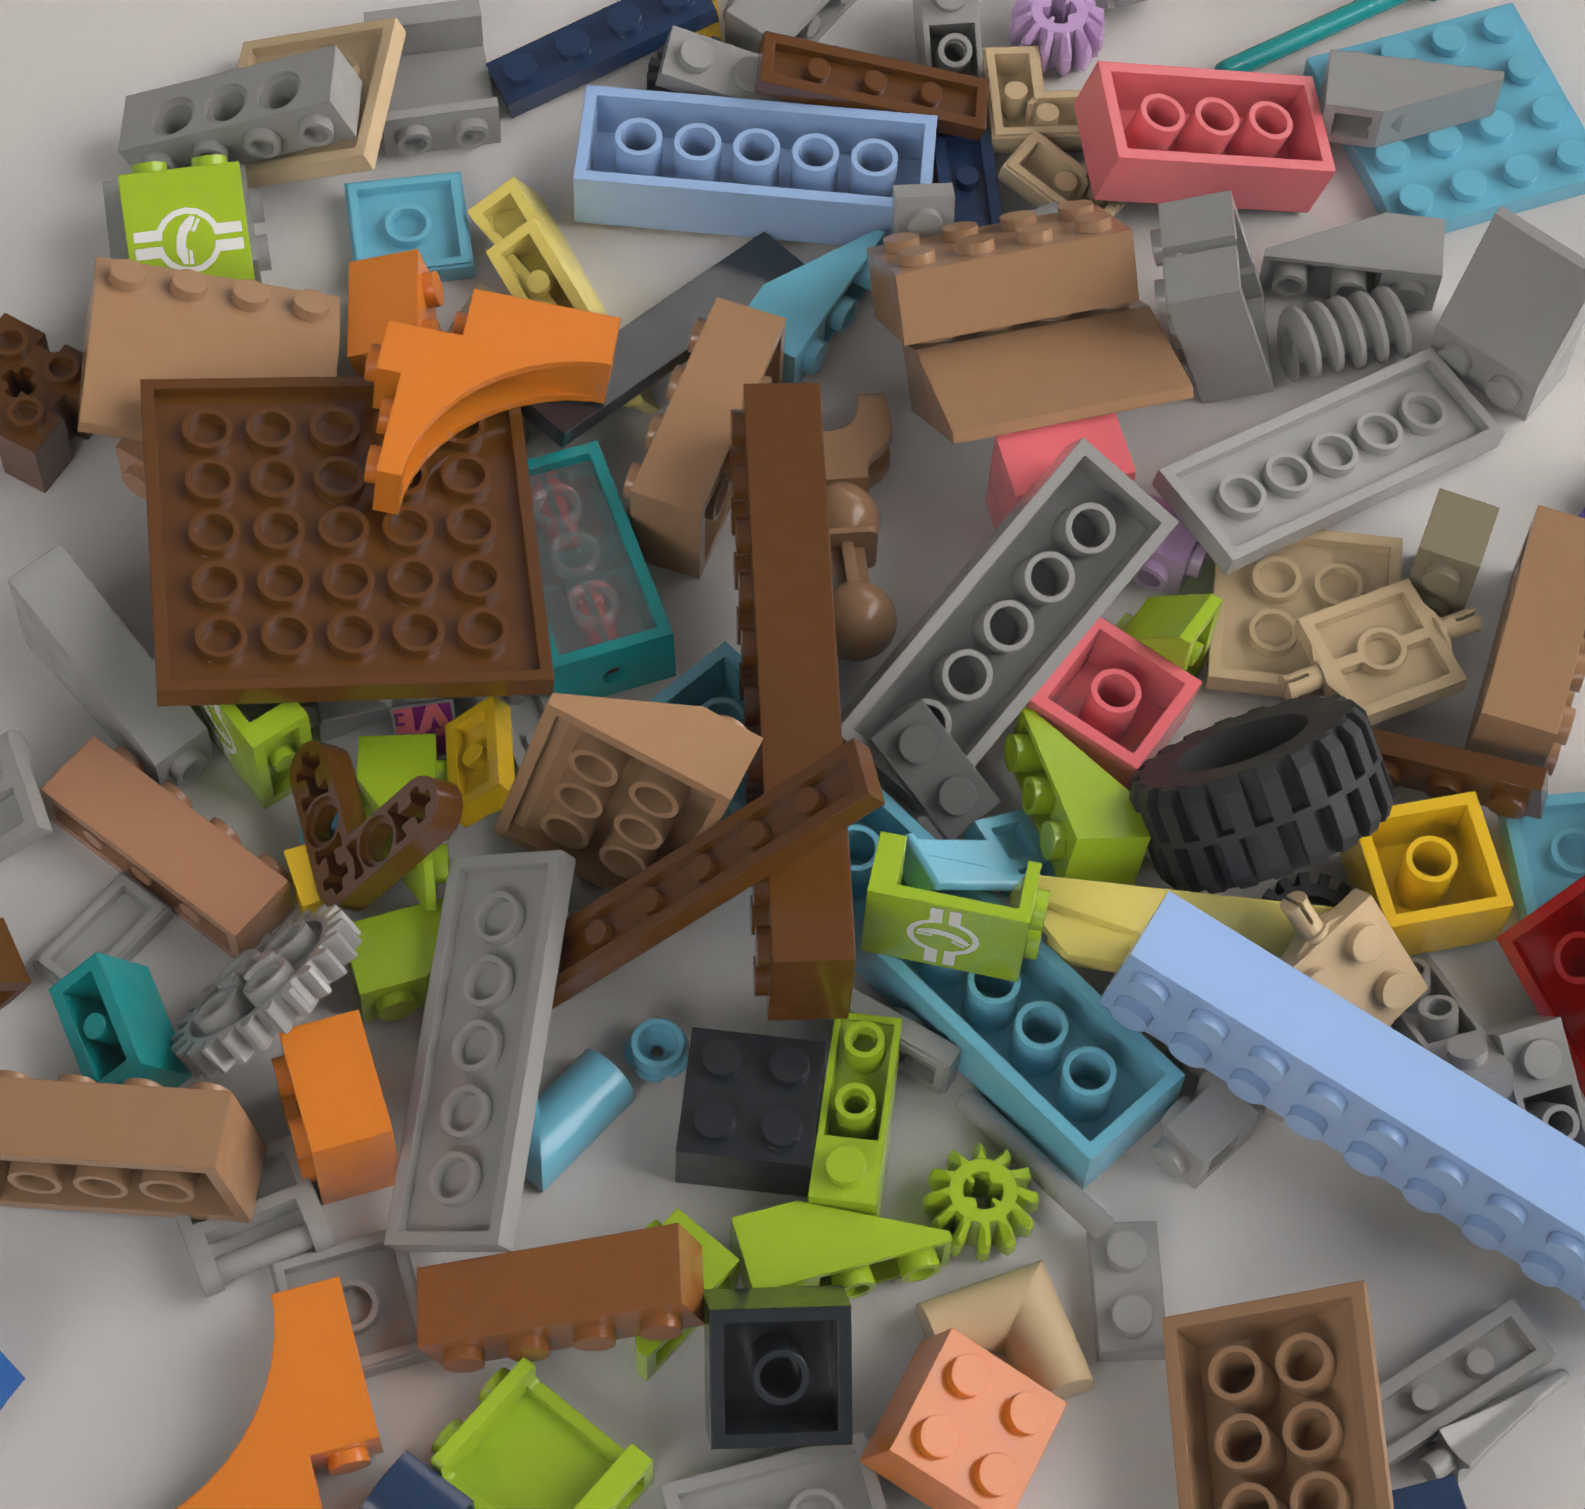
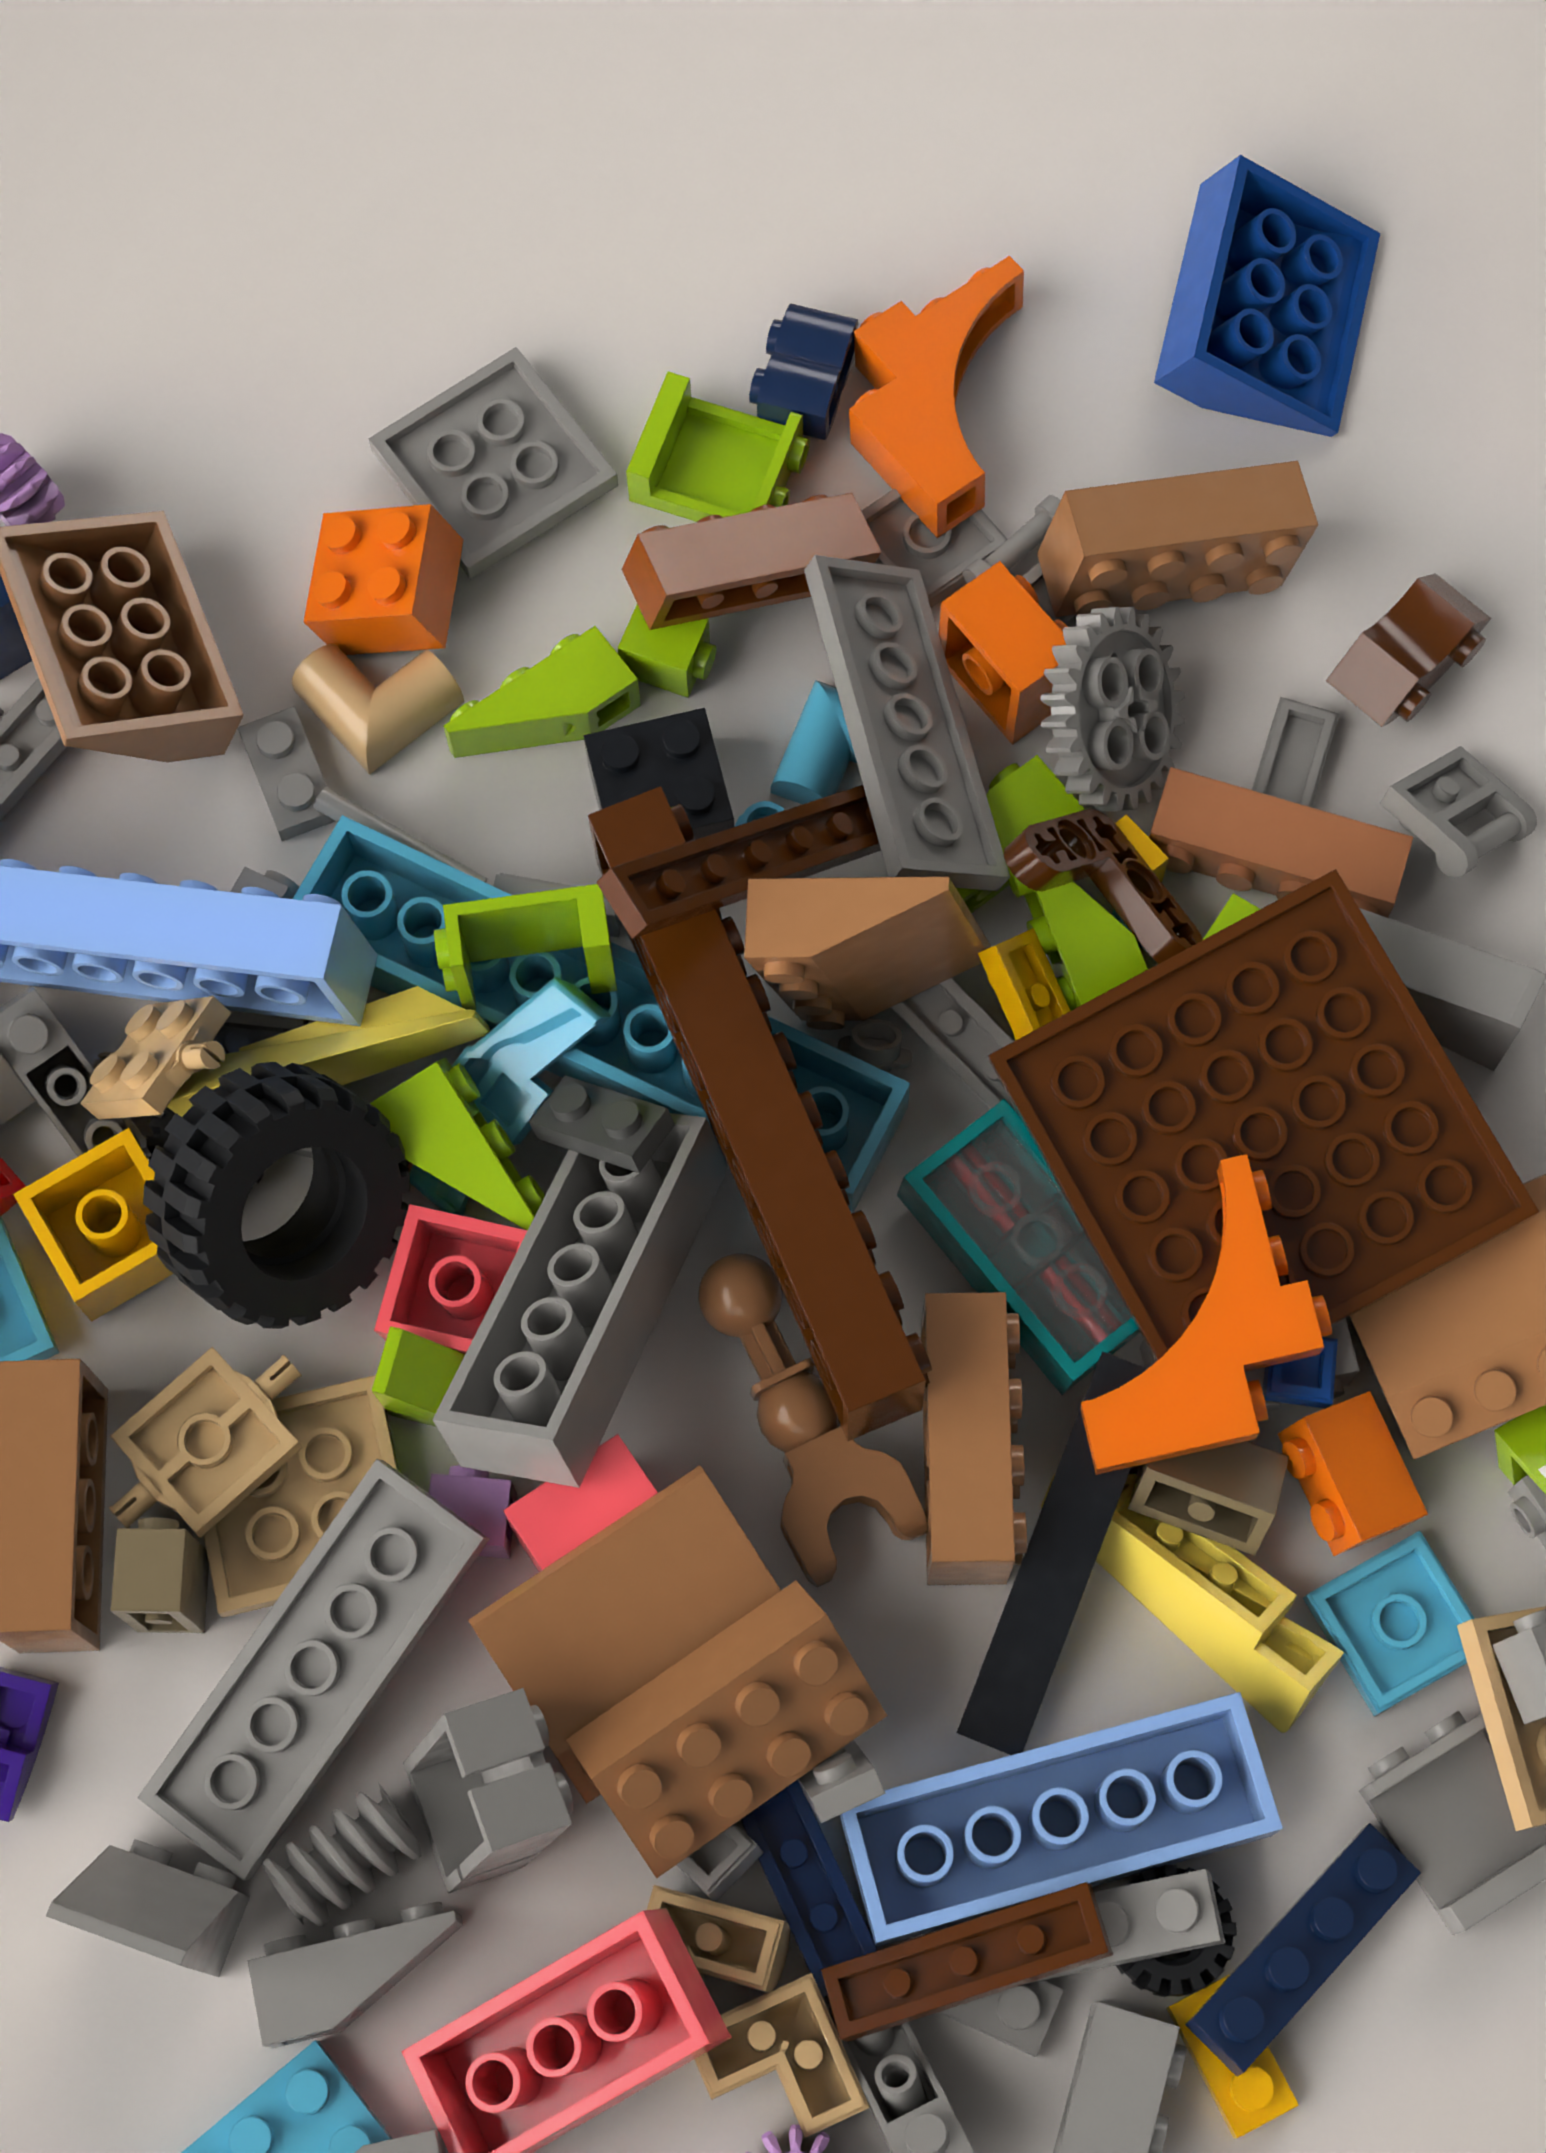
camera: 165 degrees right, 10 degrees up
teal brick [48,952,192,1088] -> none
black brick [704,1285,853,1450] -> none
medium azure slope [748,229,885,383] -> none
lime slope [808,1012,903,1217] -> none
lime gear [922,1142,1039,1264] -> none
reddish brown plate [1372,728,1548,819] -> none

